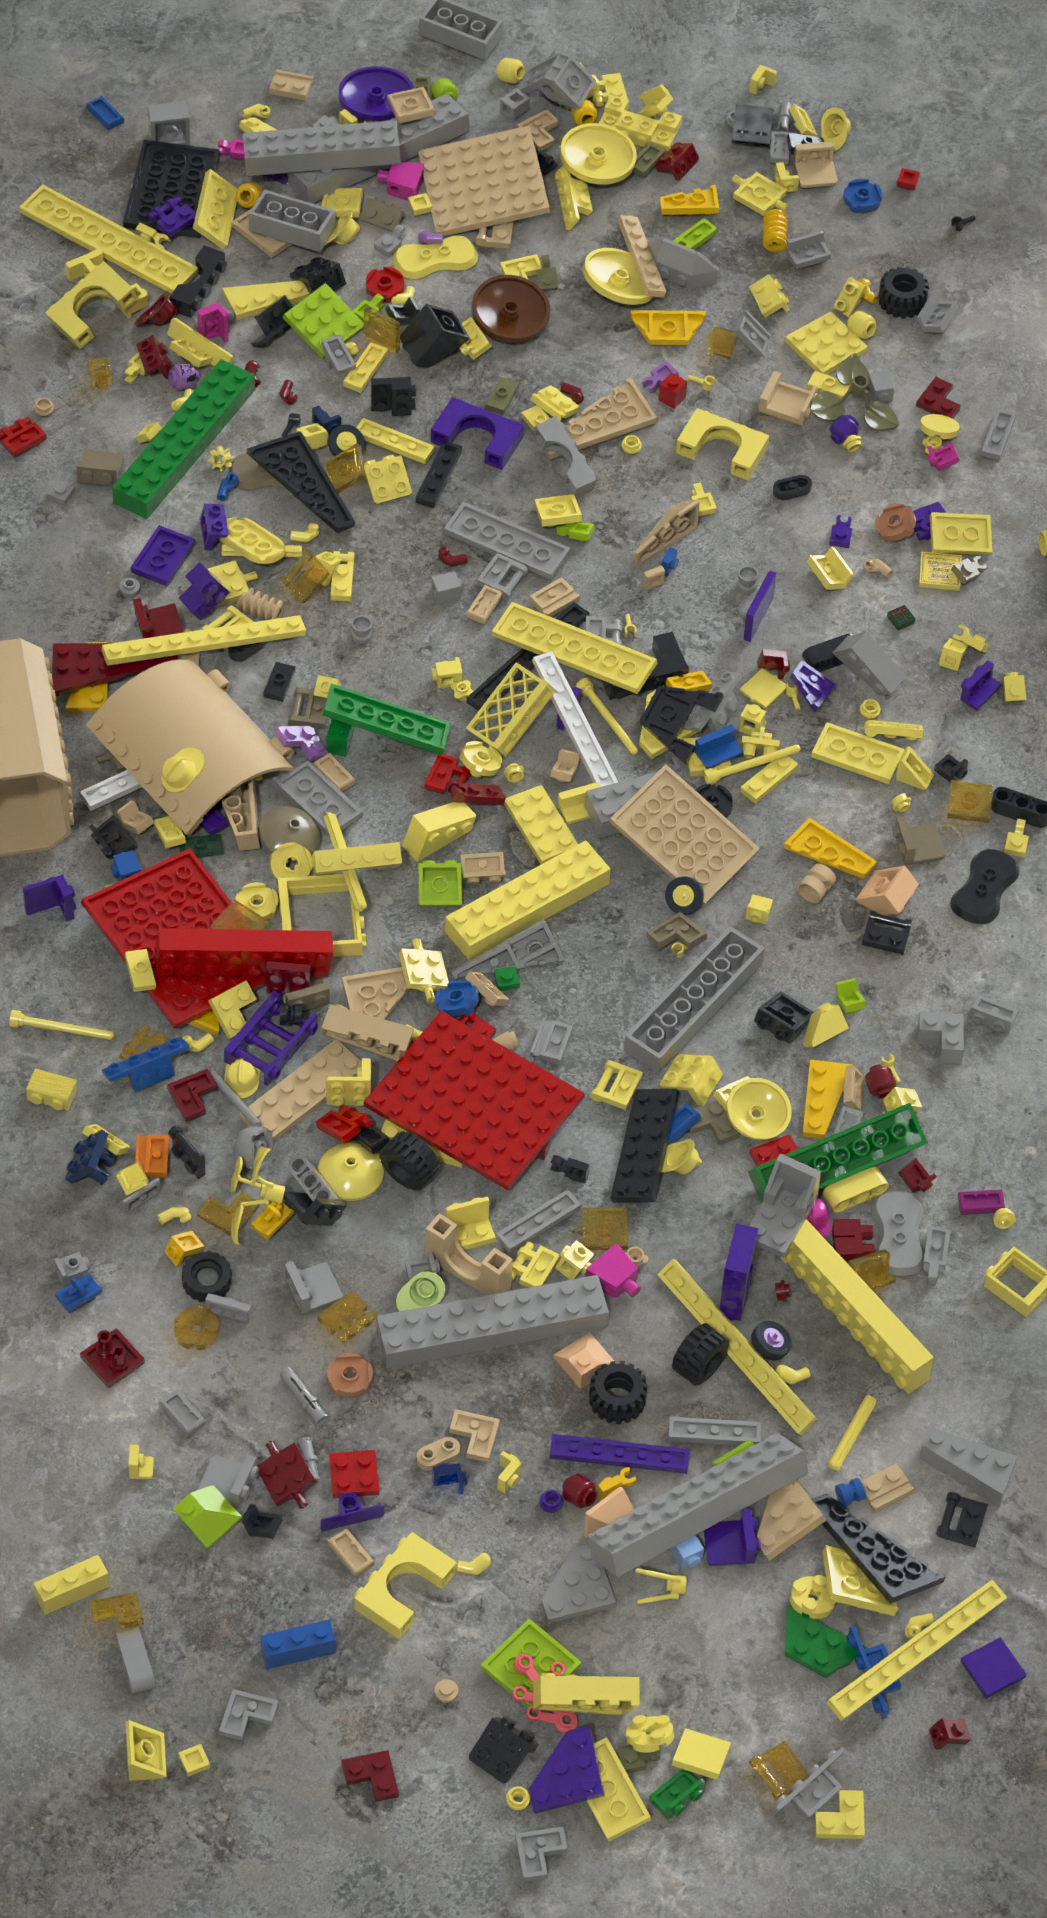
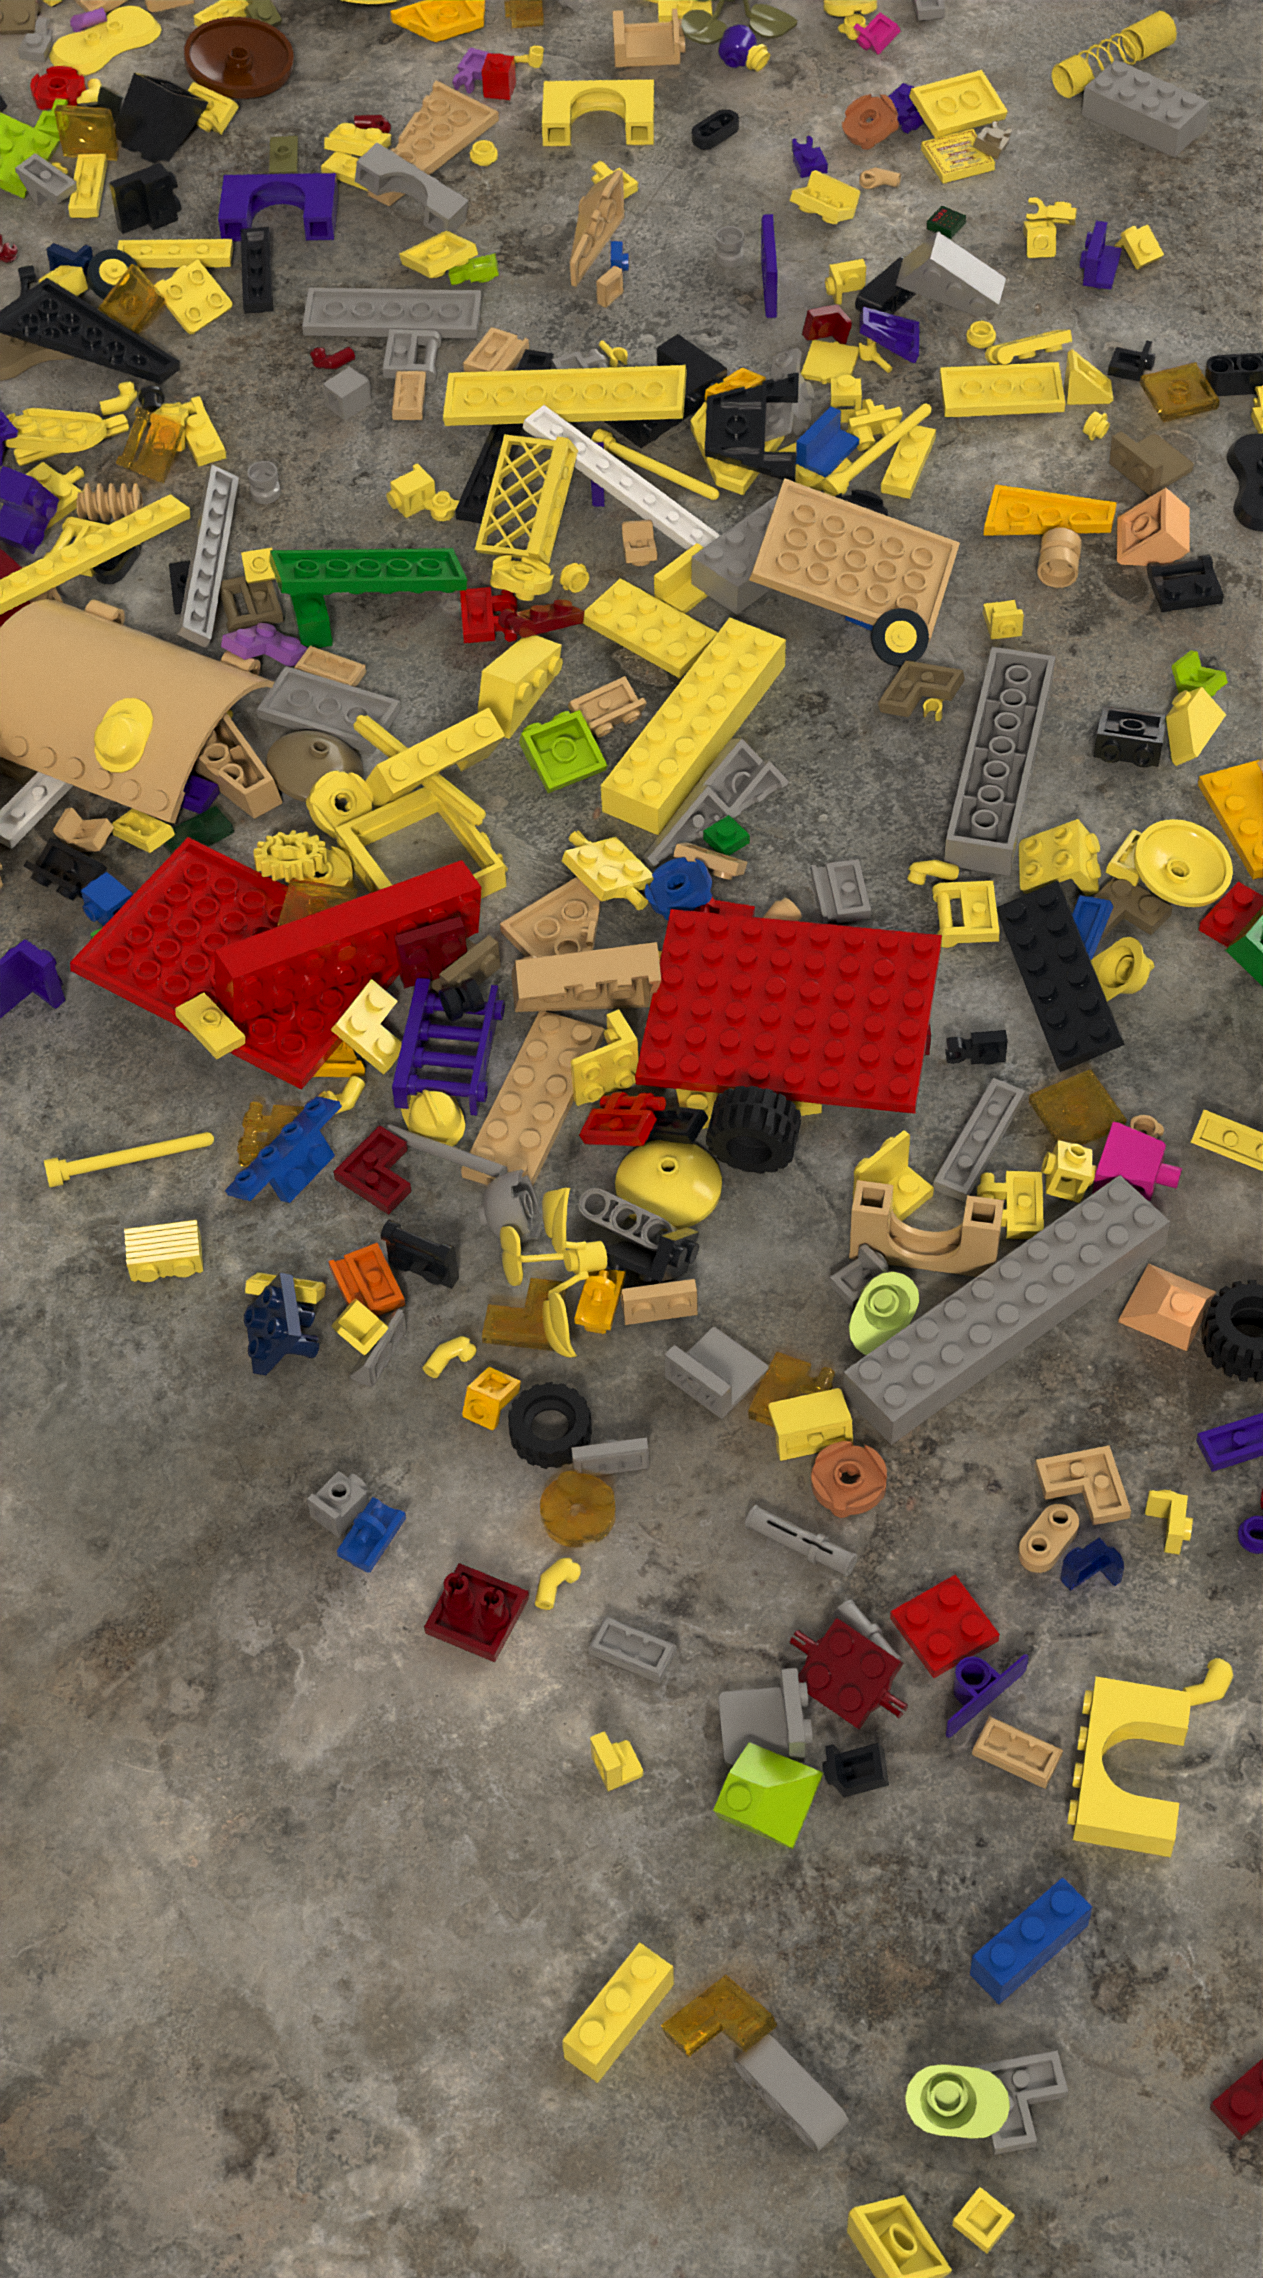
camera: 20 degrees left, 0 degrees up
none -> black bush [138,385,165,426]
none -> light grey plate [177,465,239,648]
none -> light yellow gear [253,830,327,882]
none -> light yellow arm [535,1558,581,1610]
none -> tan bracket [620,1279,698,1325]
none -> light yellow panel [768,1388,853,1461]
none -> light yellow bracket [825,259,866,305]
none -> yellowish green piece [905,2064,1010,2139]
none -> light yellow arm [908,860,959,885]

